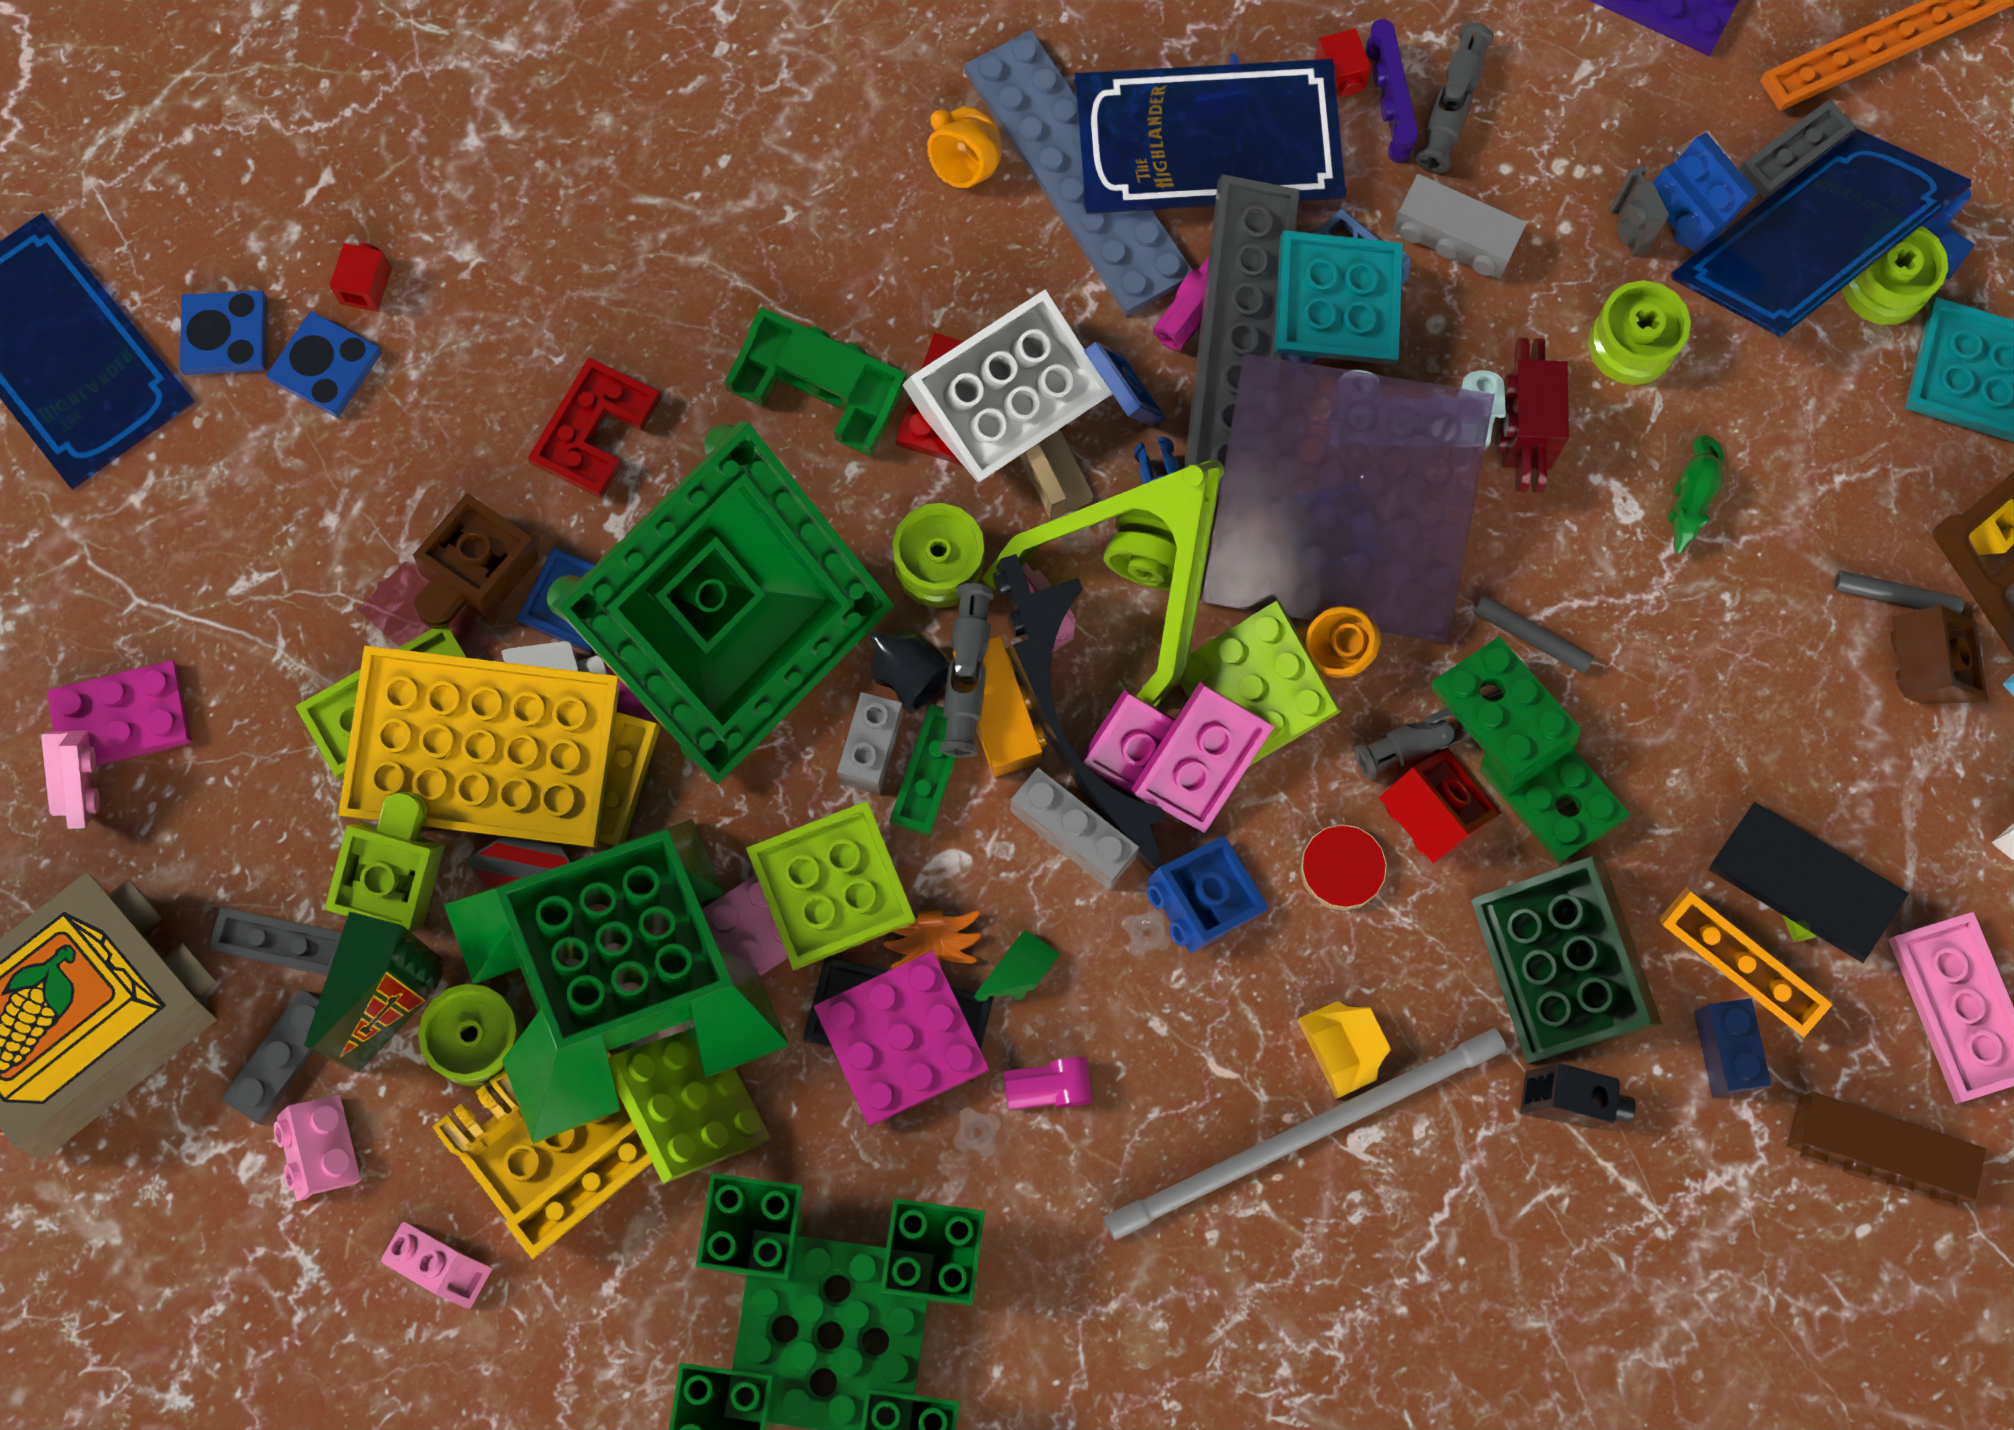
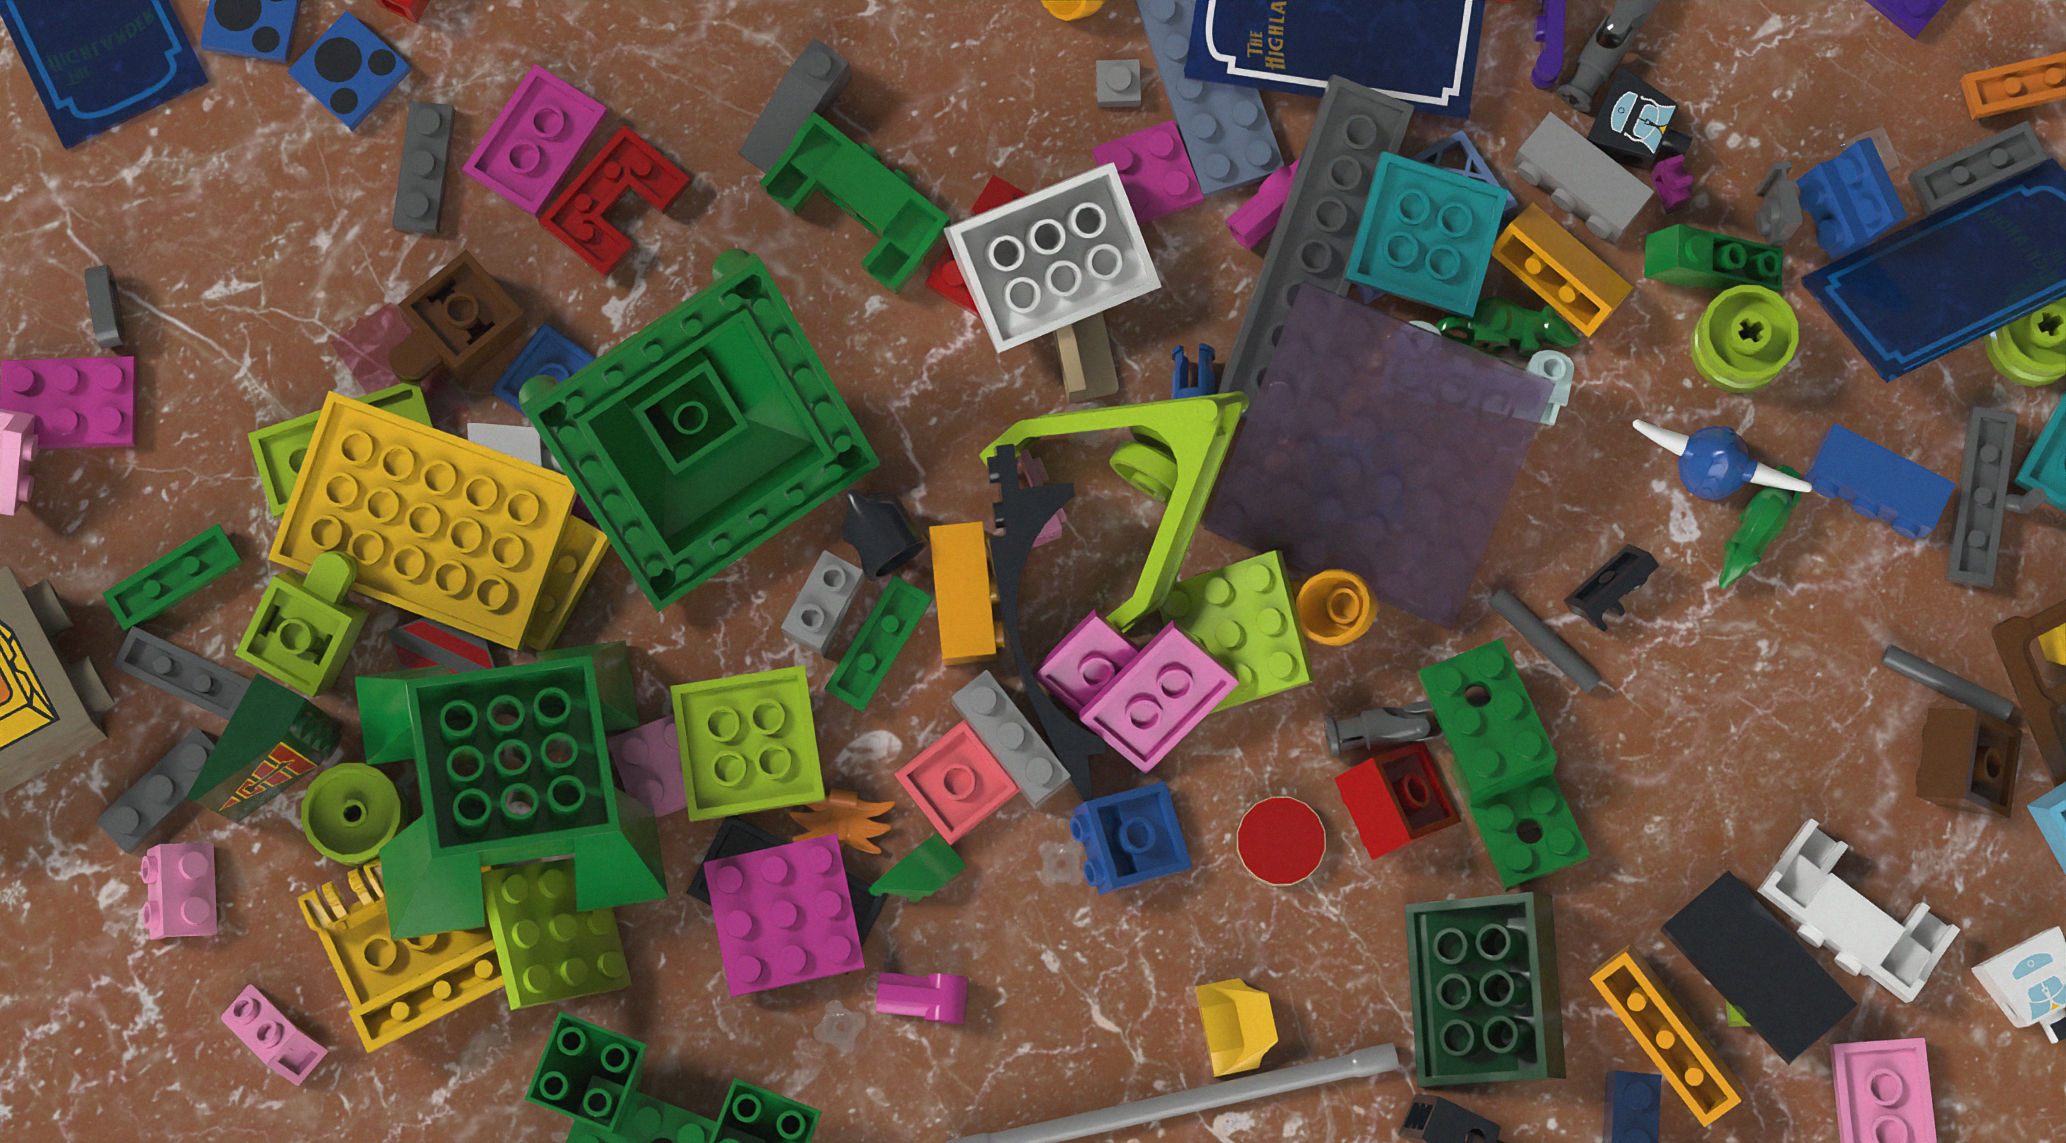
camera: 15 degrees right, 5 degrees up
lime wheel [892,503,985,608] -> none
dark grey piece [939,583,995,758] -> none
blue tile [1084,342,1165,427] -> none
dark red brick [1496,337,1569,493] -> none
none -> dark grey beam [85,264,126,349]
none -> green plate [102,523,244,634]
none -> dark grey plate [392,101,456,235]
none -> dark pink plate [462,64,609,219]
none -> dark grey slope [738,37,852,174]
none -> coral plate [894,719,1021,846]
none -> dark pink plate [1092,120,1204,226]
none -> light grey plate [1096,59,1141,107]
none -> green animal [1435,296,1579,358]
none -> light orange brick [1491,203,1634,337]
none -> black plate [1563,544,1659,632]
none -> black torso [1586,67,1693,170]
none -> blue helmet [1633,419,1812,501]
none -> green slope [1644,224,1783,292]
none -> magenta plate [1650,154,1694,215]
none -> white bracket [1757,818,1960,1003]
none -> blue brick [1802,423,1956,539]
none -> dark grey plate [1944,406,2047,589]

